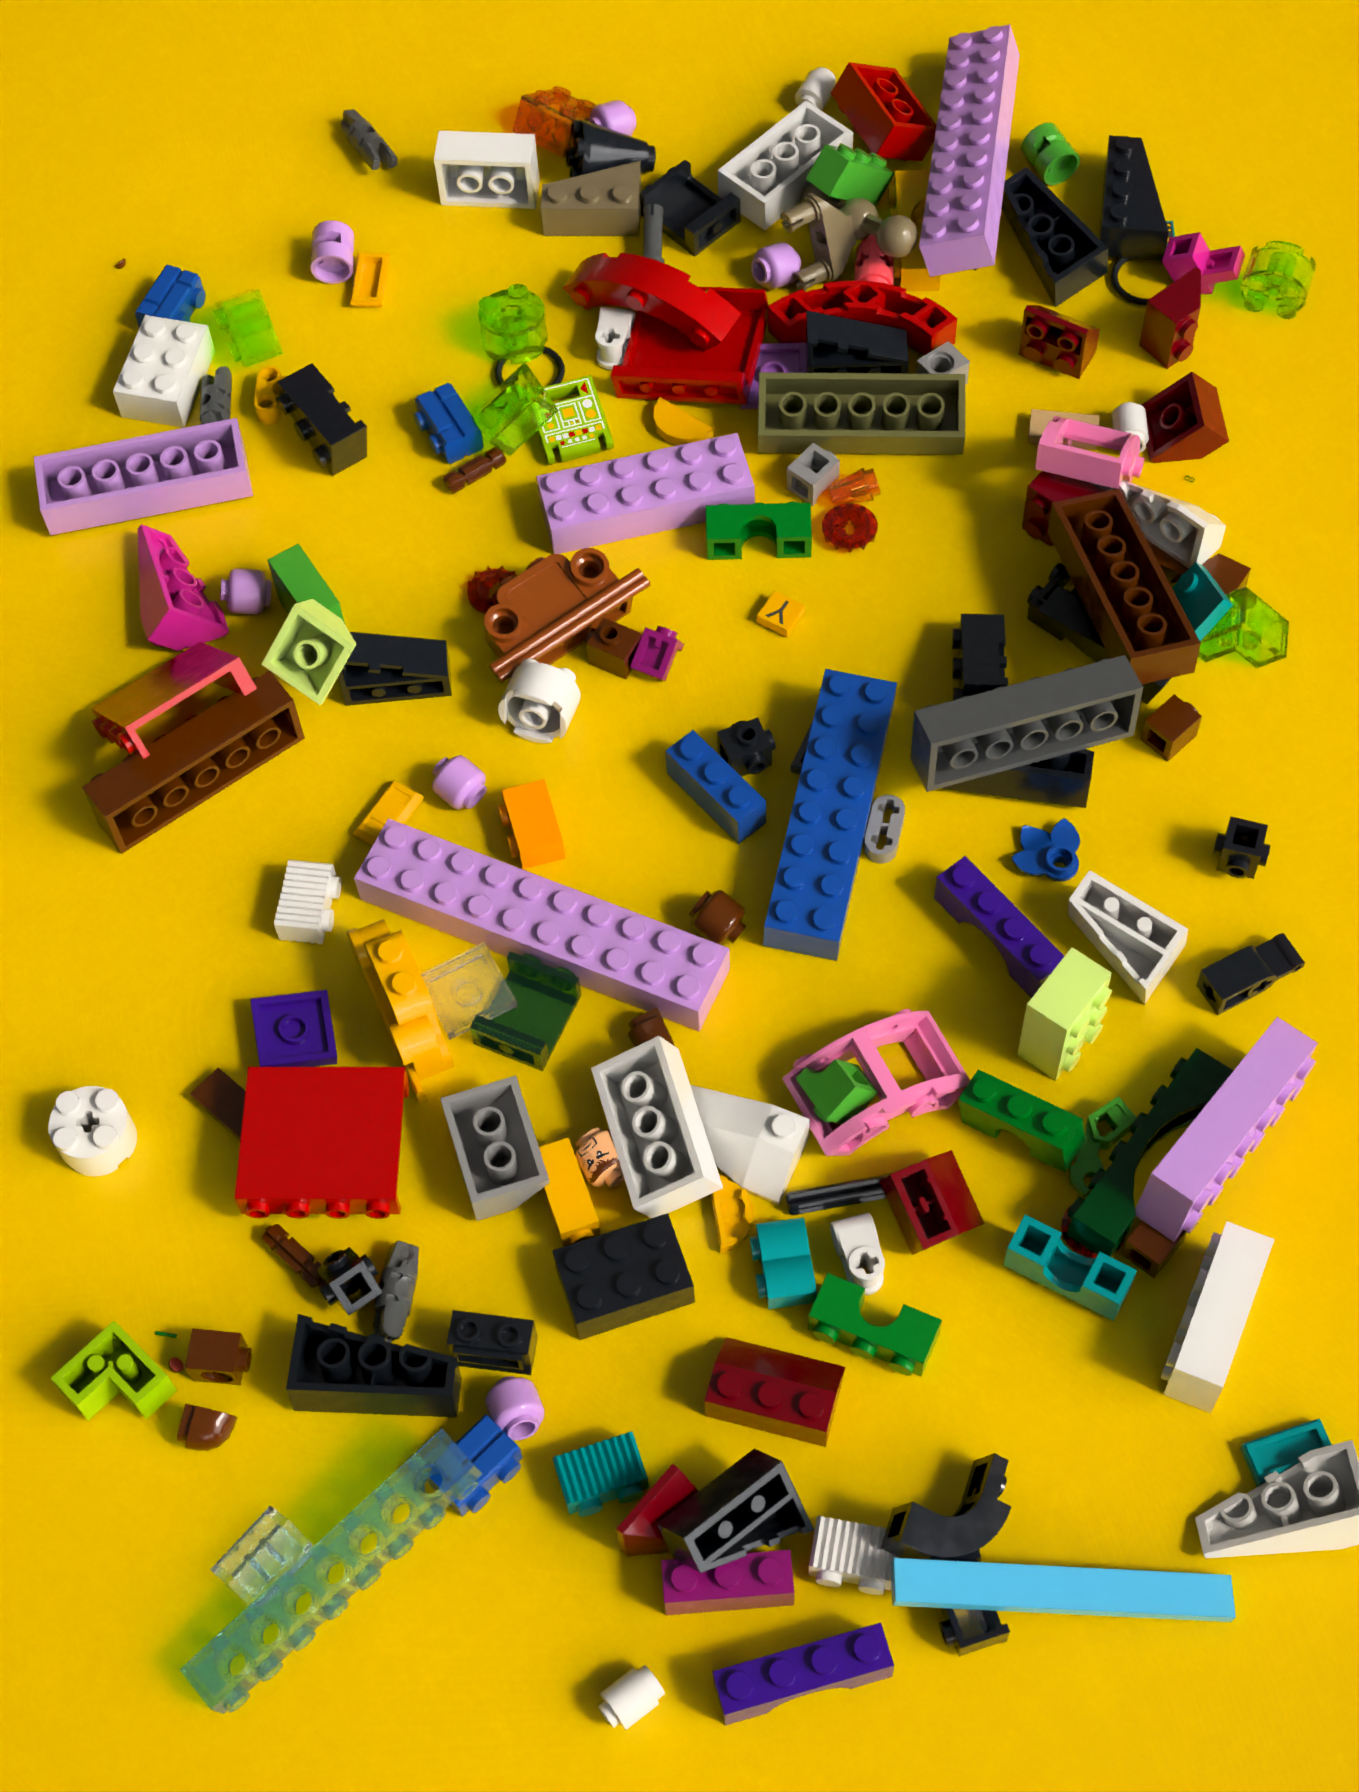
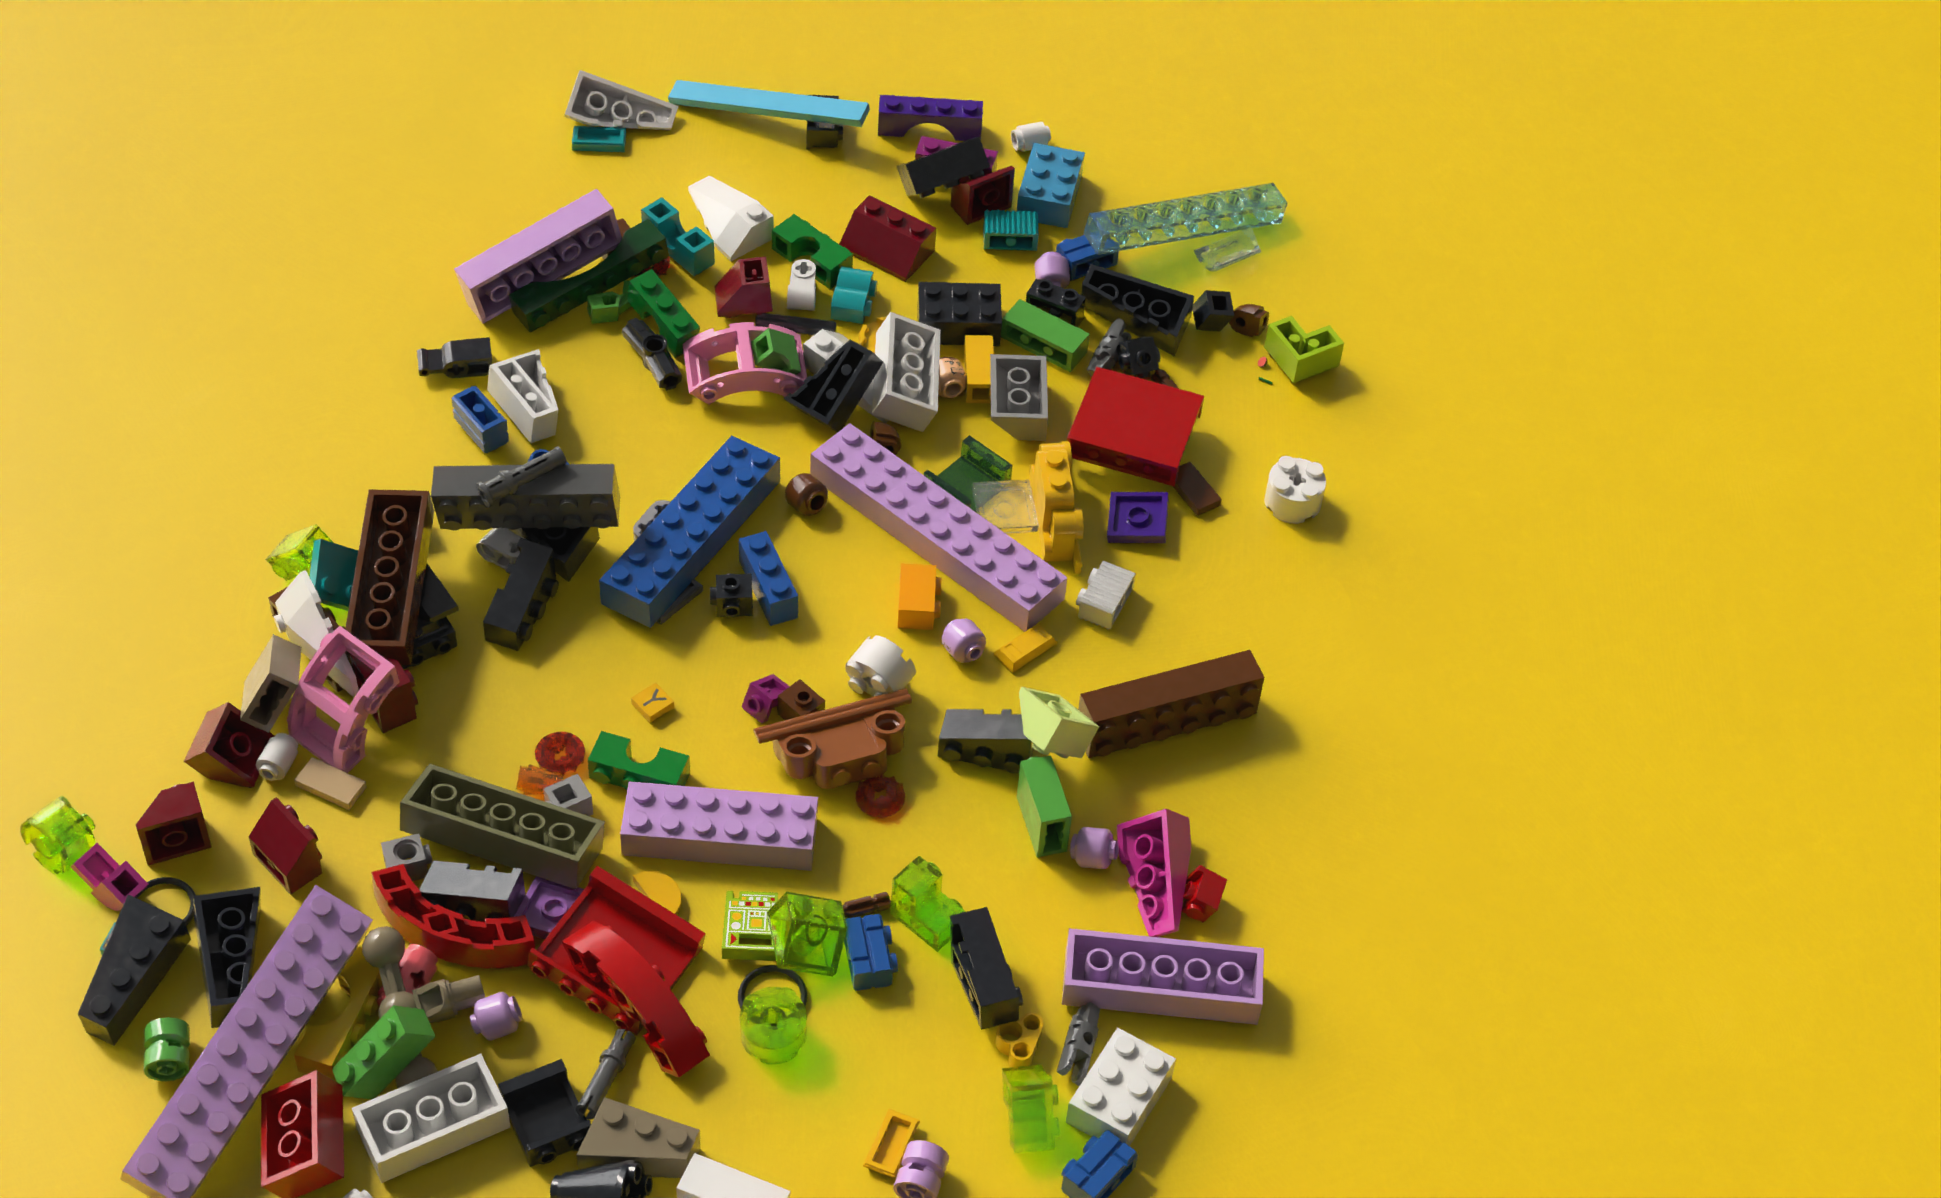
camera: 170 degrees left, 10 degrees down
panel [91,642,257,759] -> none
reddish brown brick [185,1329,252,1385] -> none
white piece [595,306,636,370] -> none
white brick [808,1516,898,1595] -> none
black arch [880,1453,1011,1560] -> none
dark purple arch [934,856,1064,998] -> none
yellowish green brick [1017,948,1112,1081] -> none
white brick [1160,1221,1275,1413] -> none
black brick [1213,816,1270,879] -> none
none -> dark tan brick [240,634,302,733]
none -> blue brick [451,386,509,453]
none -> dark grey pin [476,446,567,507]
none -> black piece [622,318,682,391]
none -> white wedge [688,176,774,261]
none -> black wedge [784,339,884,433]
none -> clear neon green brick [890,856,965,952]
none -> bright green brick [1001,299,1090,372]
none -> dark azure brick [1016,143,1085,228]
none -> red brick [1182,865,1227,923]
none -> black brick [1193,290,1235,332]

